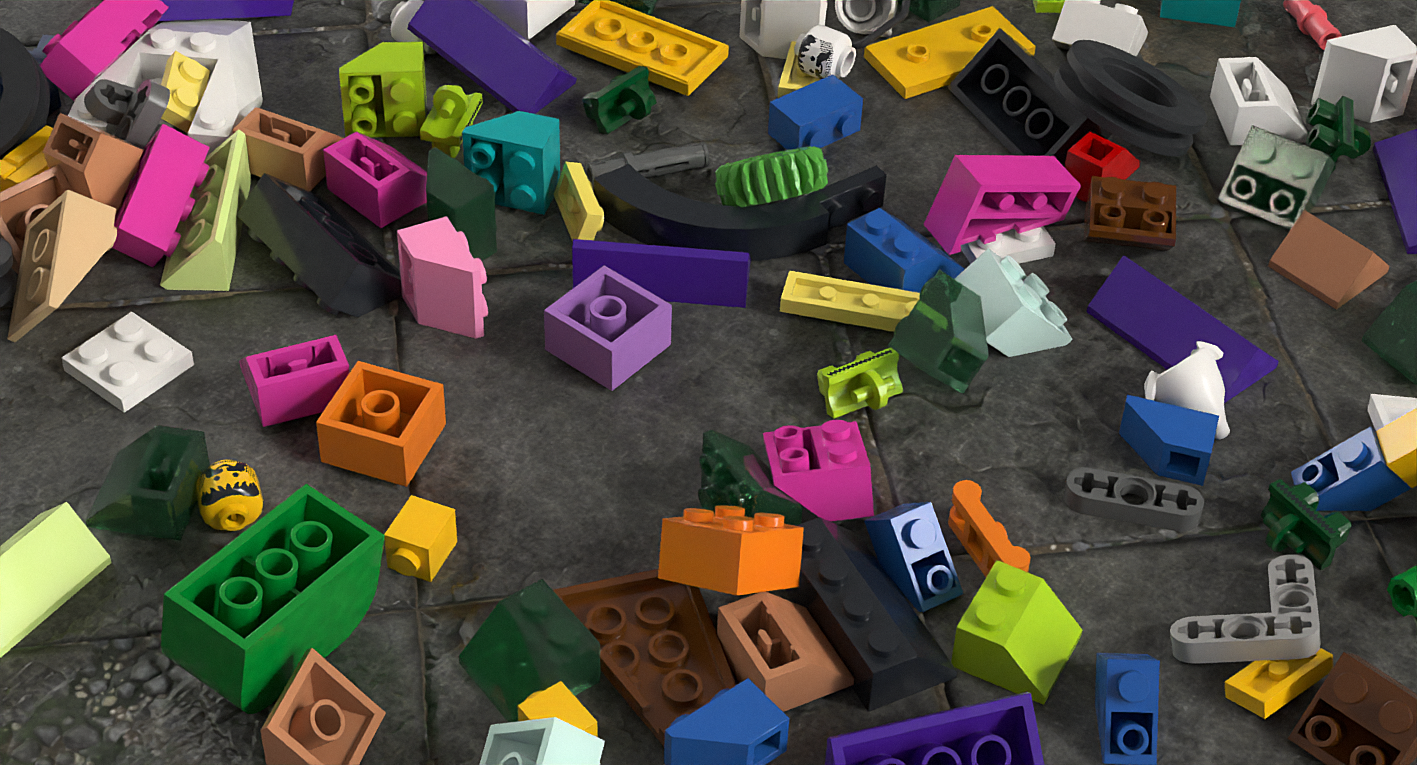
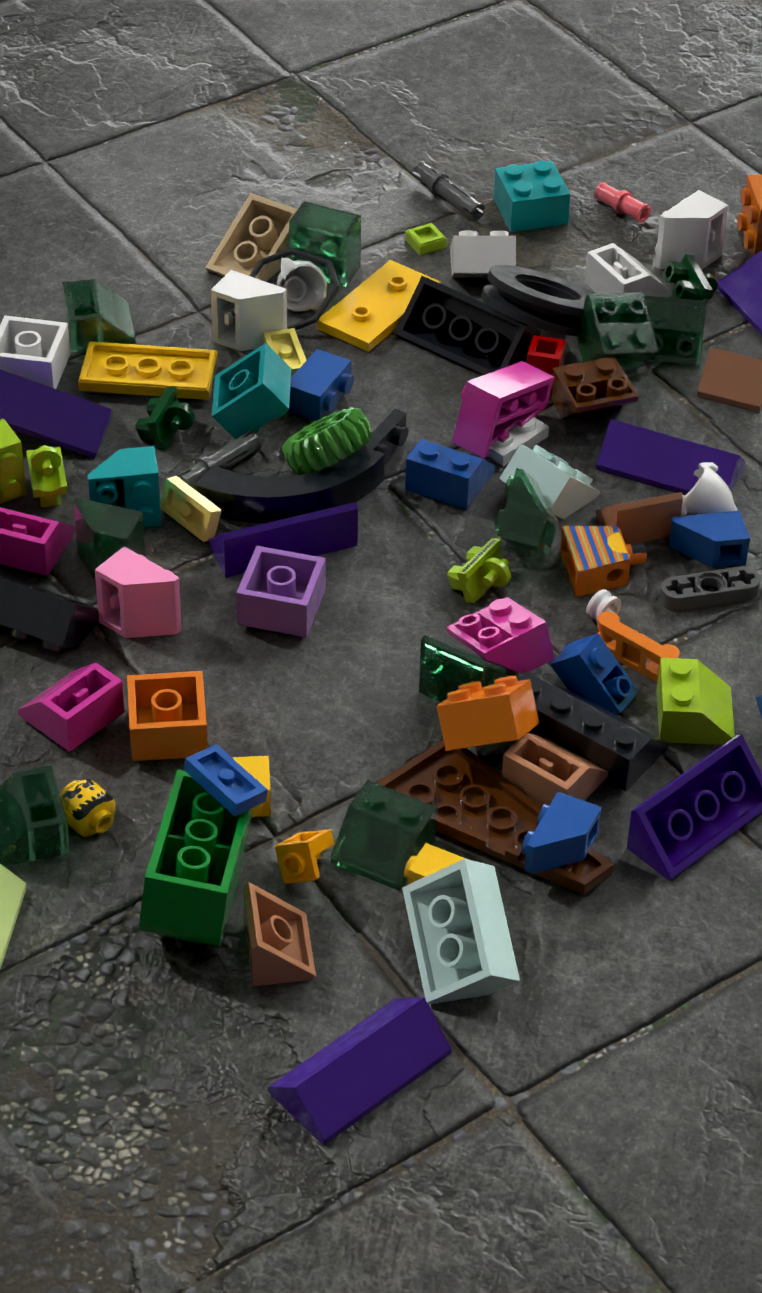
camera: 25 degrees left, 0 degrees up
light yellow plate [780,271,961,342] -> none
white head [794,25,856,79] -> none
none -> blue plate [184,744,268,816]
none -> teal brick [212,343,291,439]
none -> light orange bracket [274,829,335,884]
none -> orange torso [560,526,647,597]
none -> clear green slope [577,293,659,369]
none -> white bush [586,589,621,623]
none -> nougat slope [595,492,683,544]

